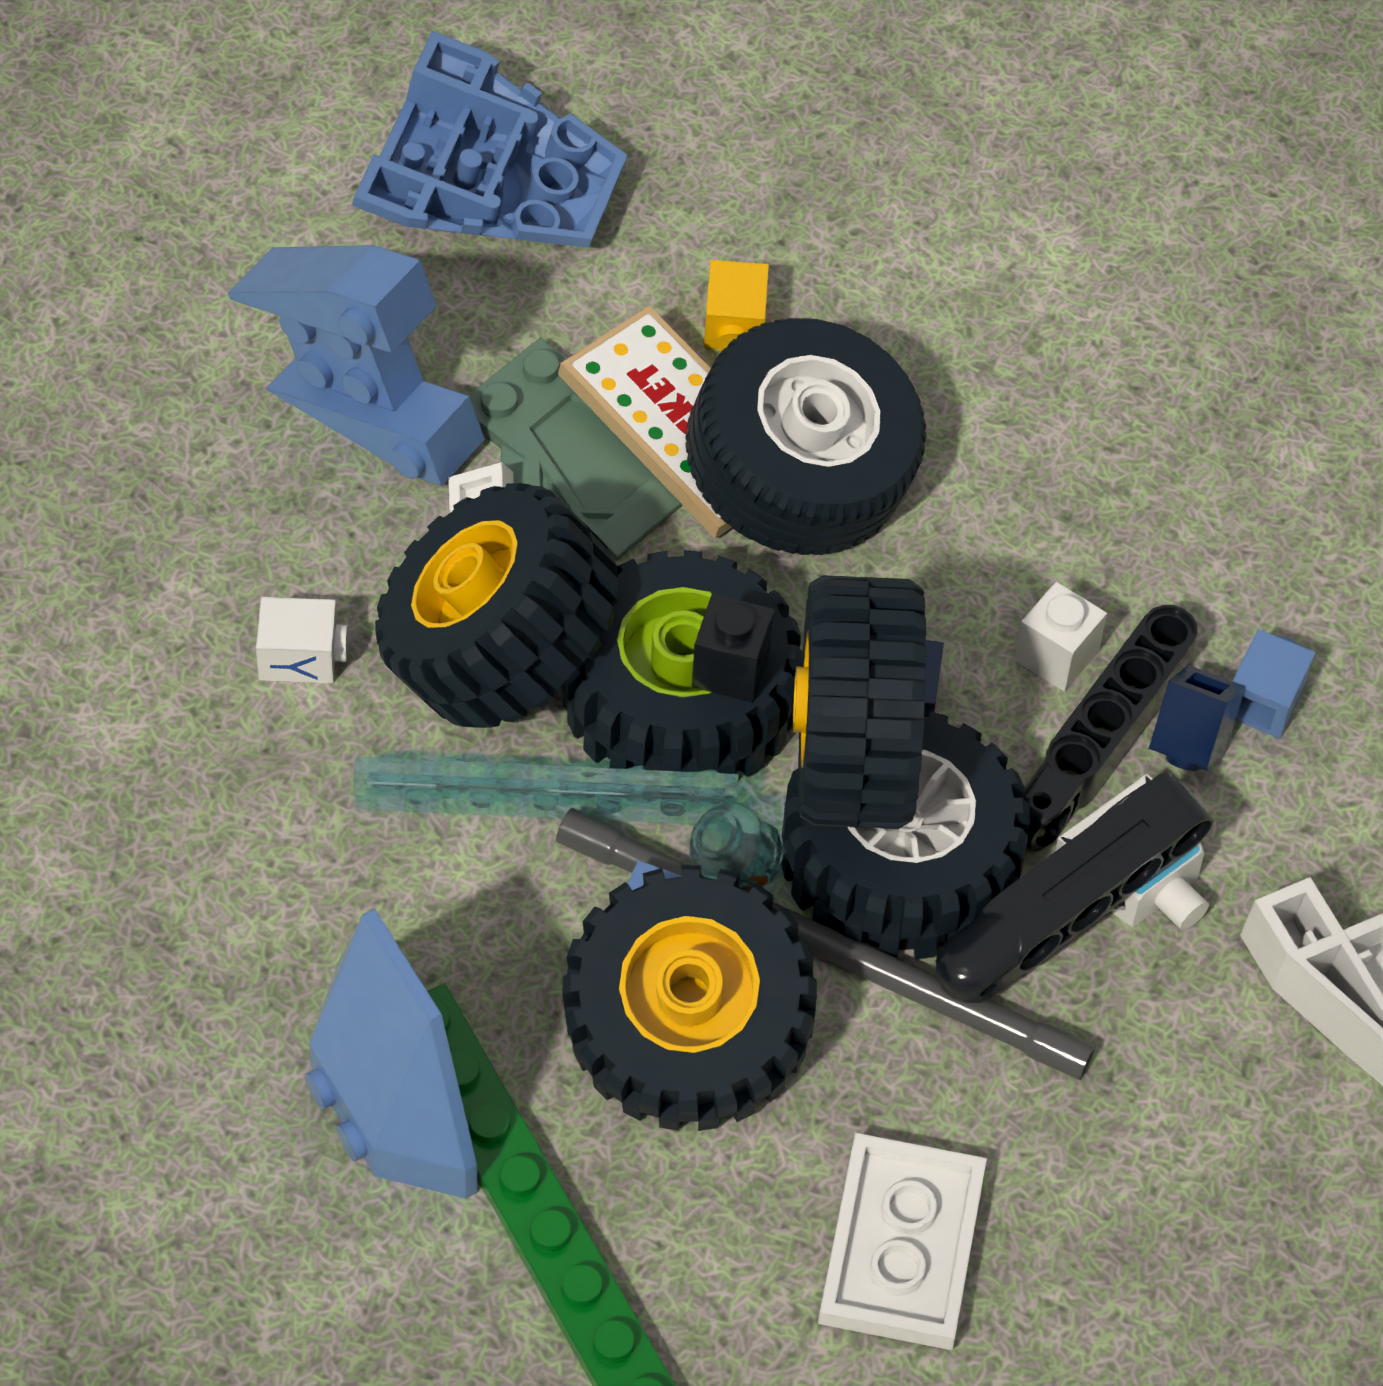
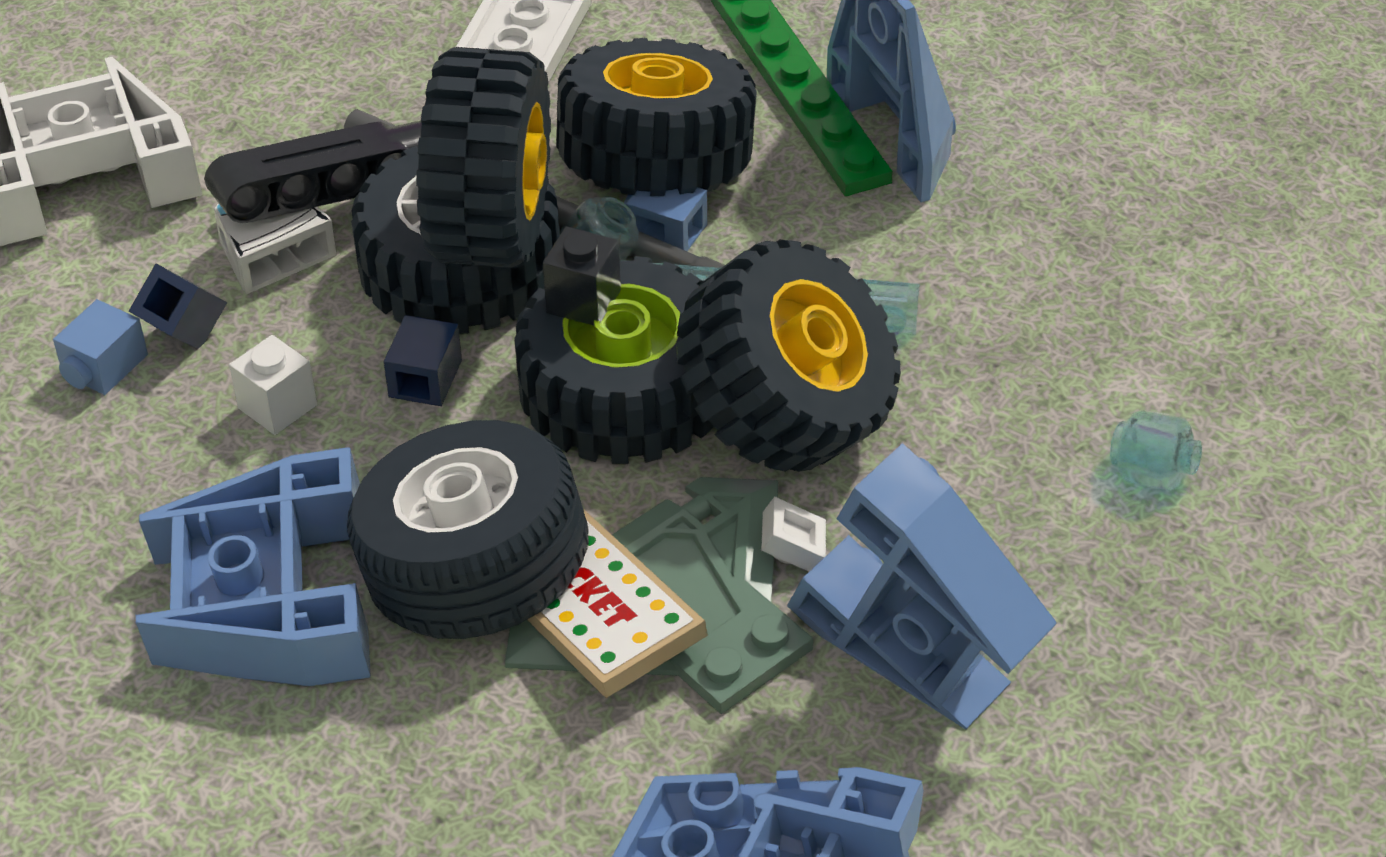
camera: 170 degrees left, 10 degrees down
white brick [256,597,349,683] -> none
yellow brick [704,260,769,352] -> none
black piece [1023,605,1198,851] -> none
none -> medium blue wedge [136,447,371,686]
none -> clear light blue head [1110,410,1202,491]

